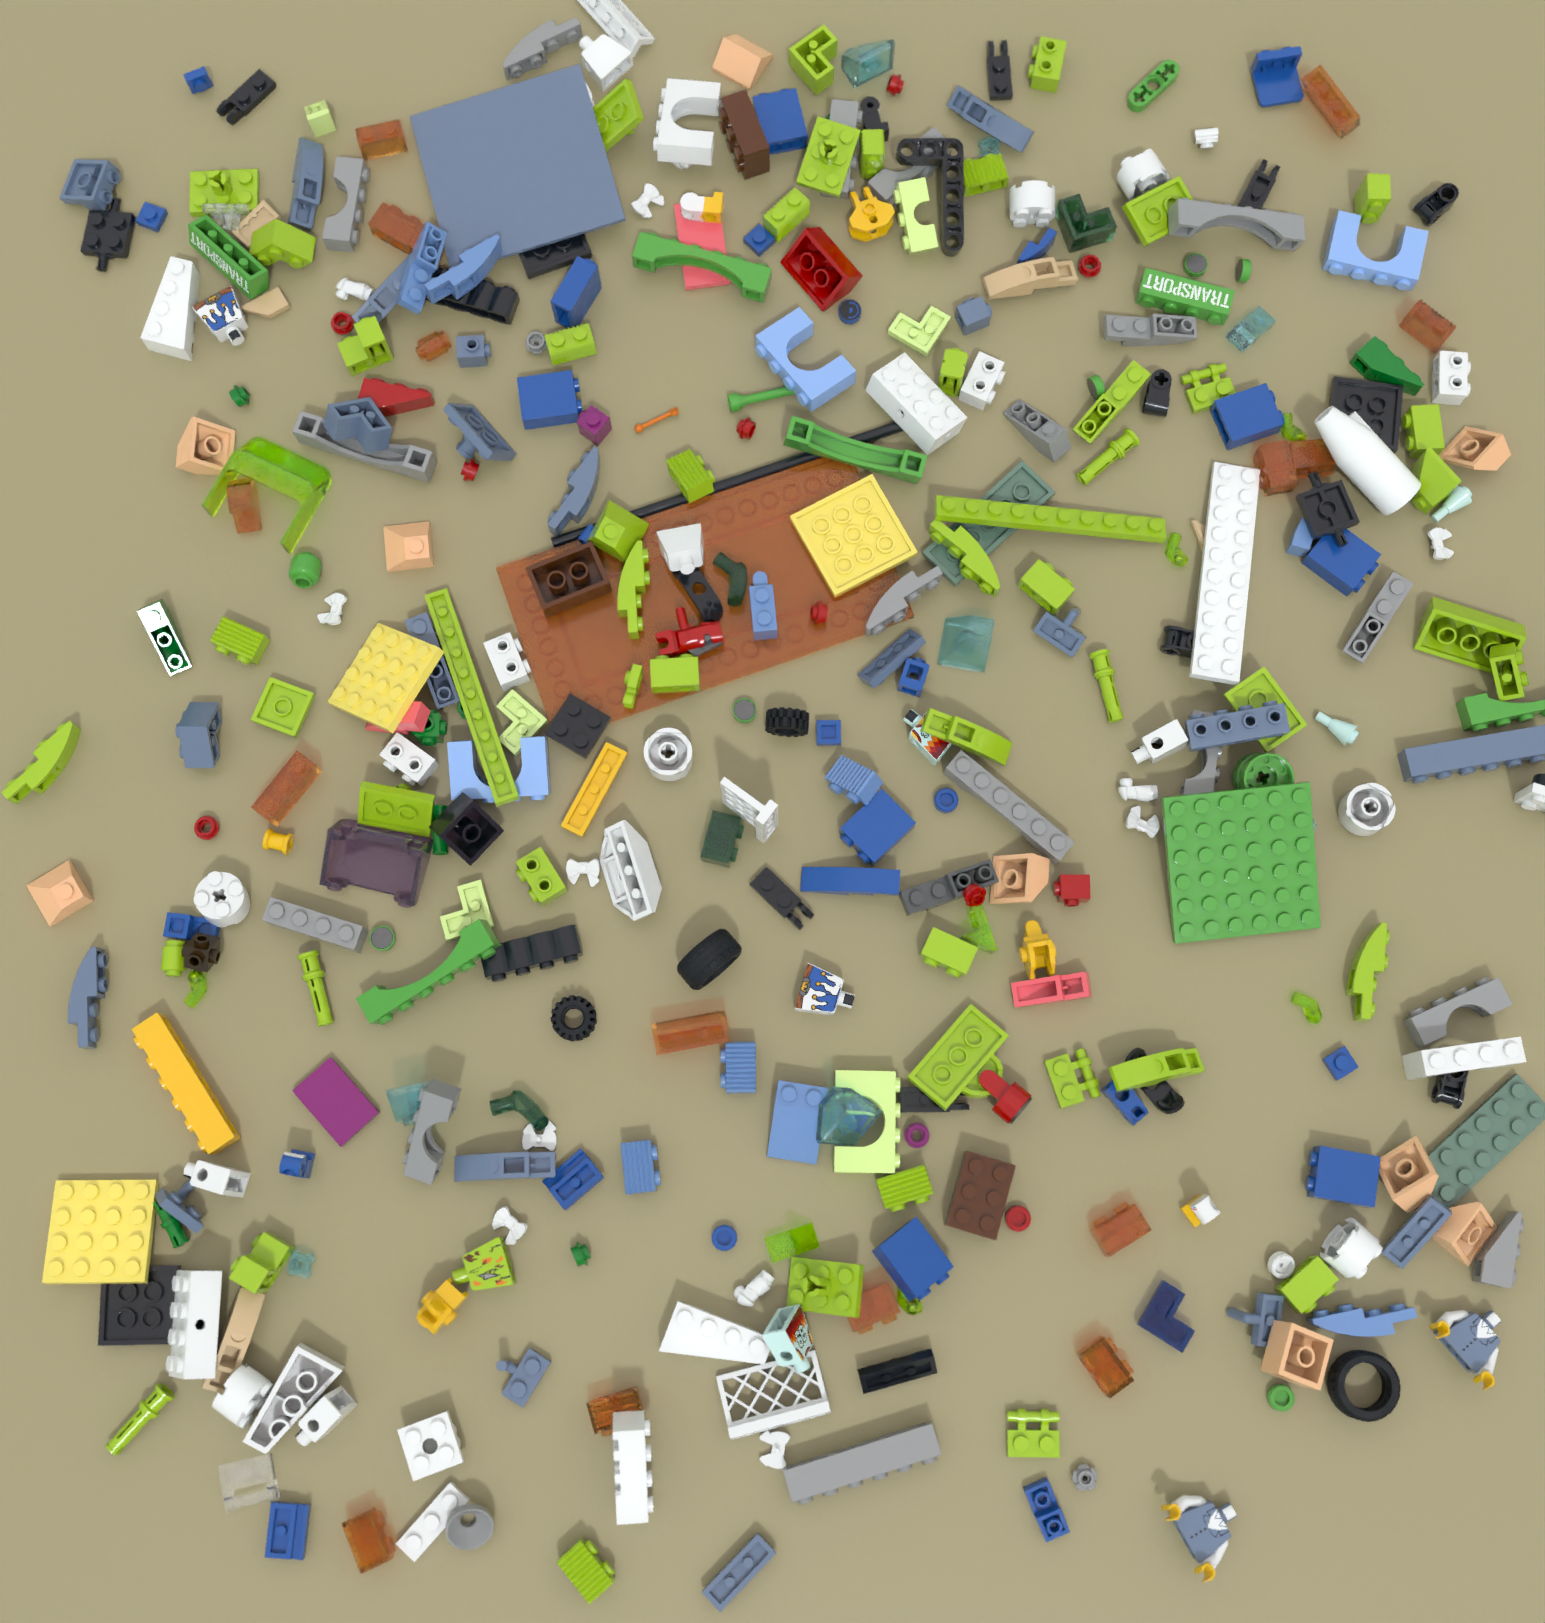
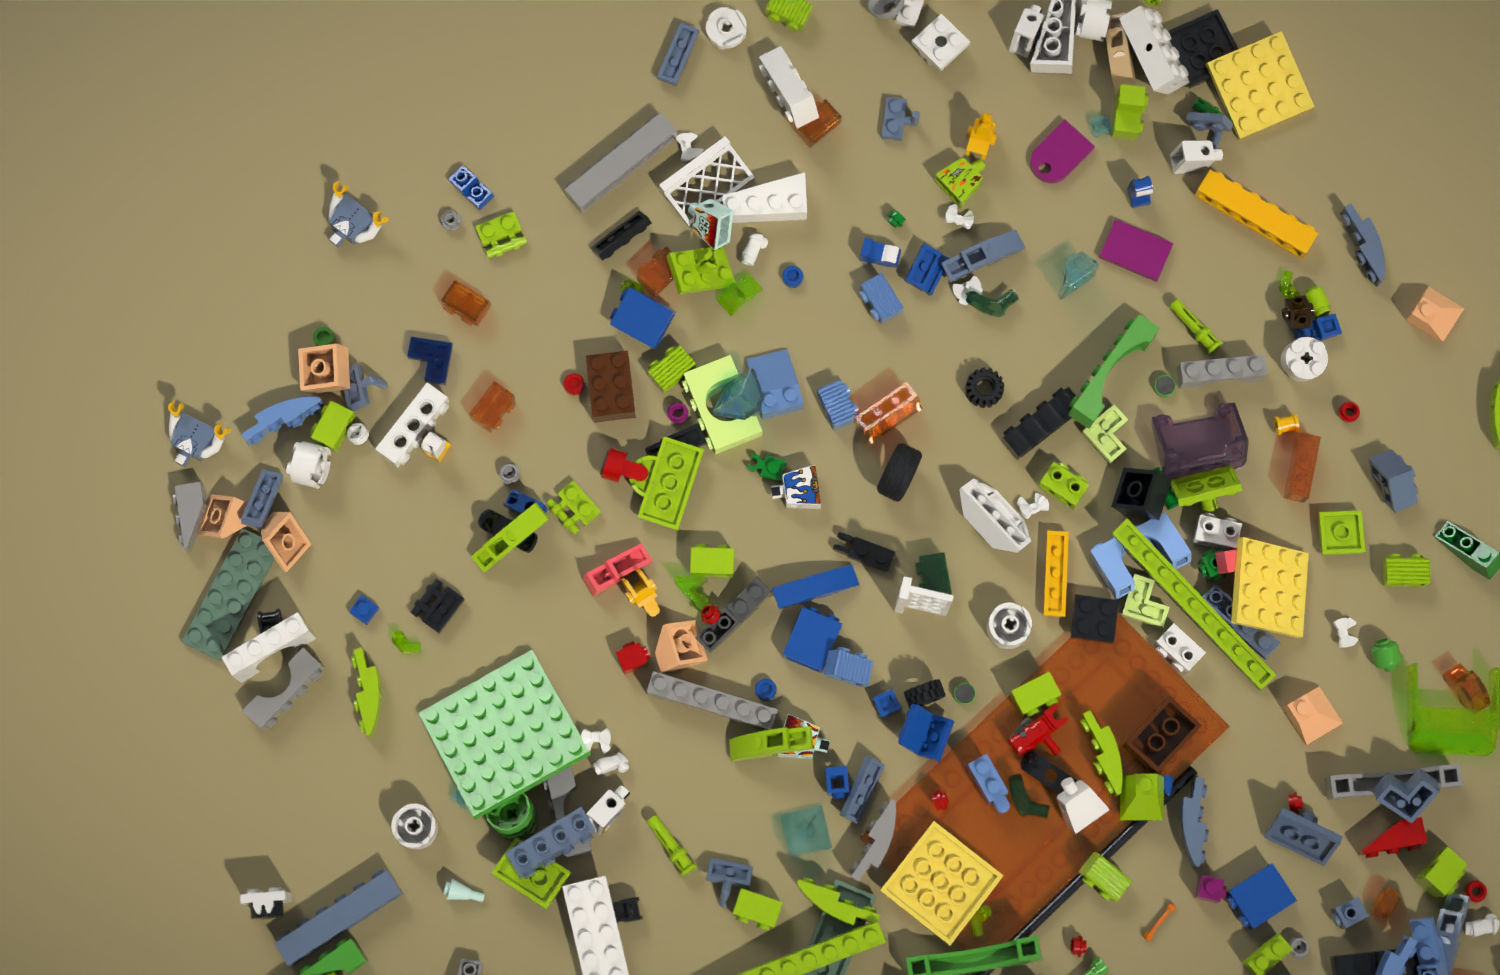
camera: 155 degrees right, 0 degrees up
light grey arch [403,1079,461,1185] -> none
lime plate [622,664,644,709] -> none
blue brick [1305,1146,1381,1208] -> none
black tyre [1327,1350,1401,1422] -> none
none -> white brick [375,382,449,468]
none -> black plate [410,578,465,634]
none -> light grey plate [499,463,520,484]
none -> white plate [706,7,747,49]
none -> green plate [747,454,787,483]
none -> blue leg [860,238,901,267]
none -> blue bracket [898,704,954,762]
none -> clear neon green arm [970,905,992,937]
none -> magenta tile [1030,119,1095,183]

